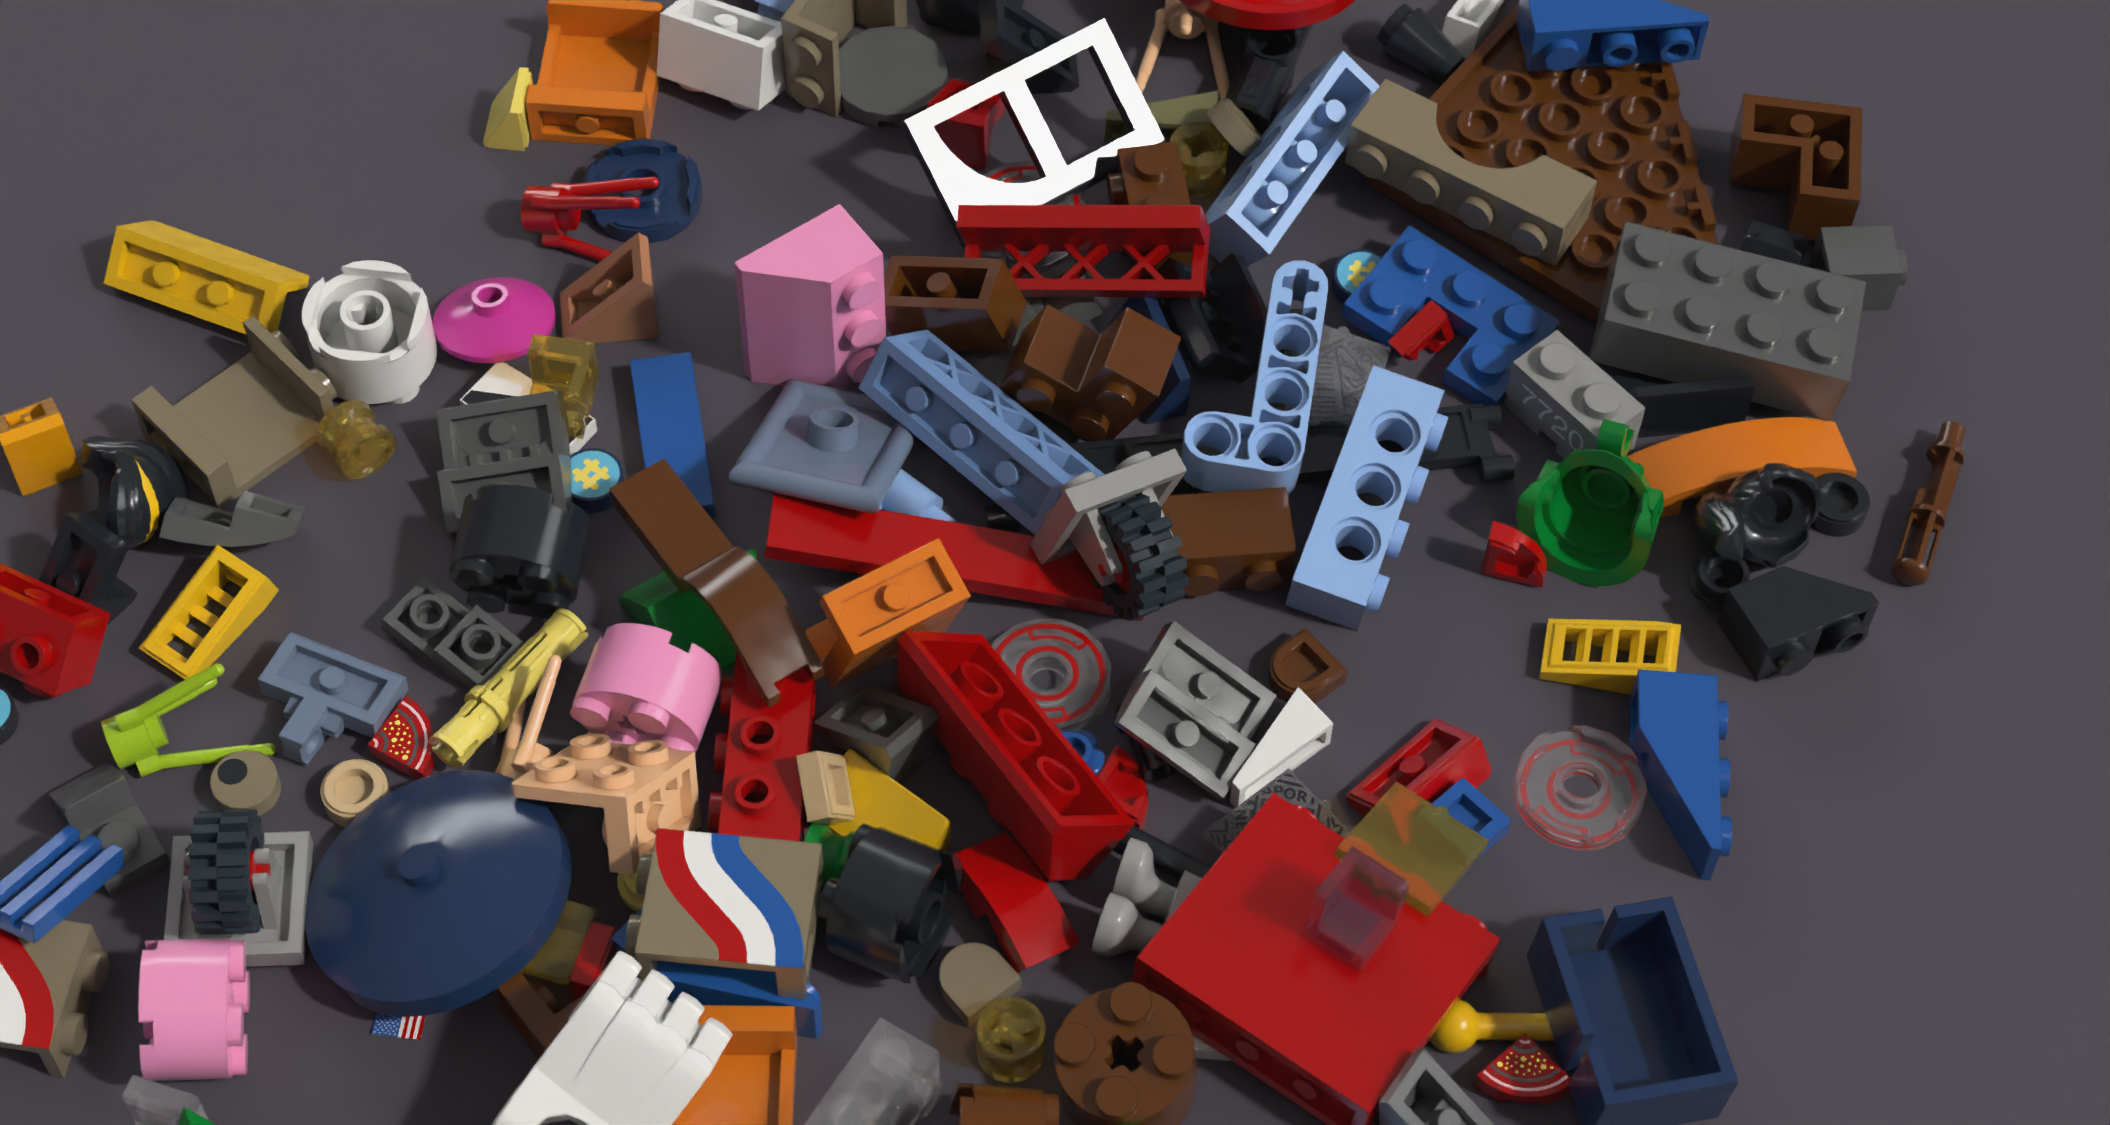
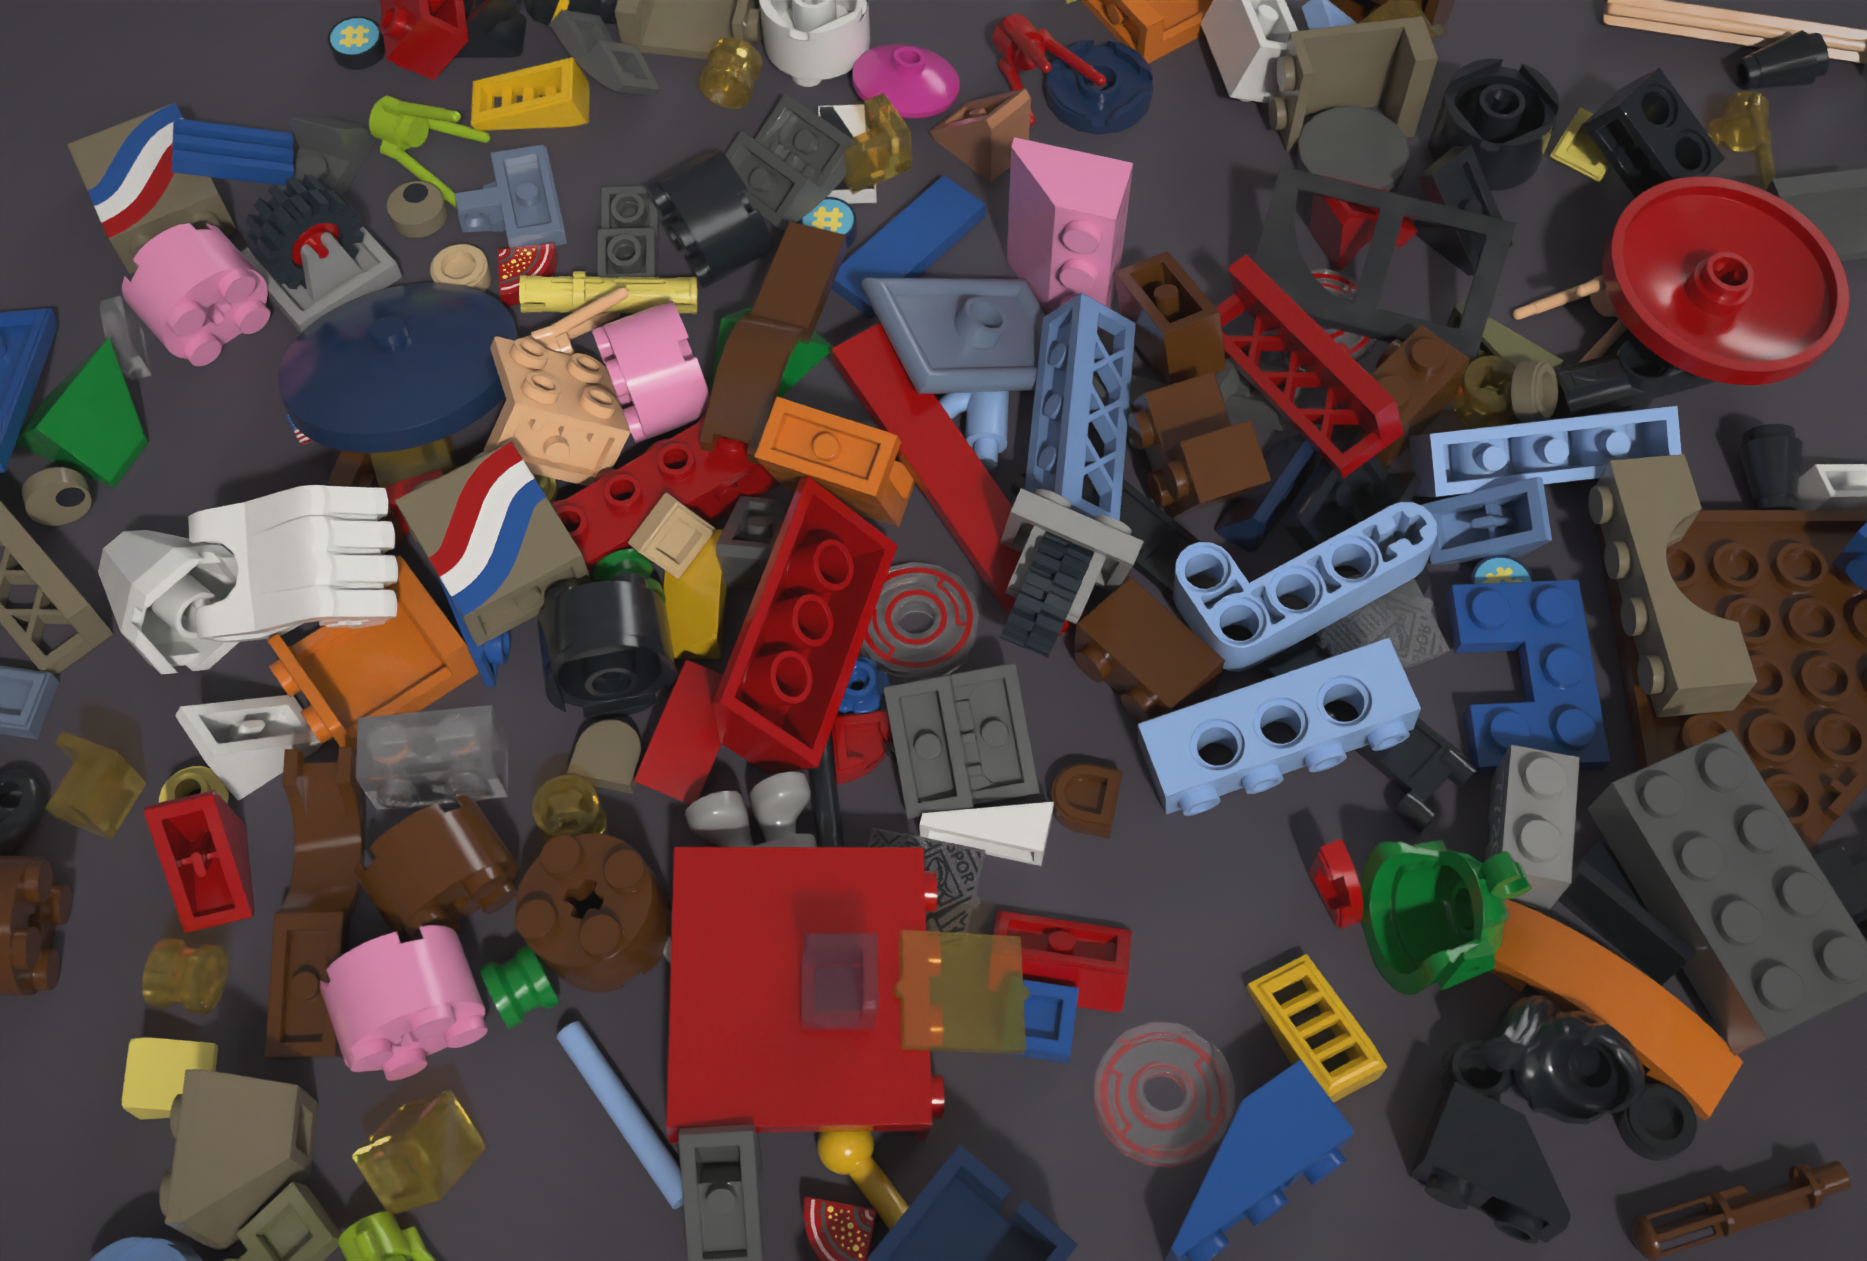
camera: 55 degrees right, 5 degrees up
red tile [1388,300,1455,361] -> none
none -> medium blue slope [1422,477,1552,565]

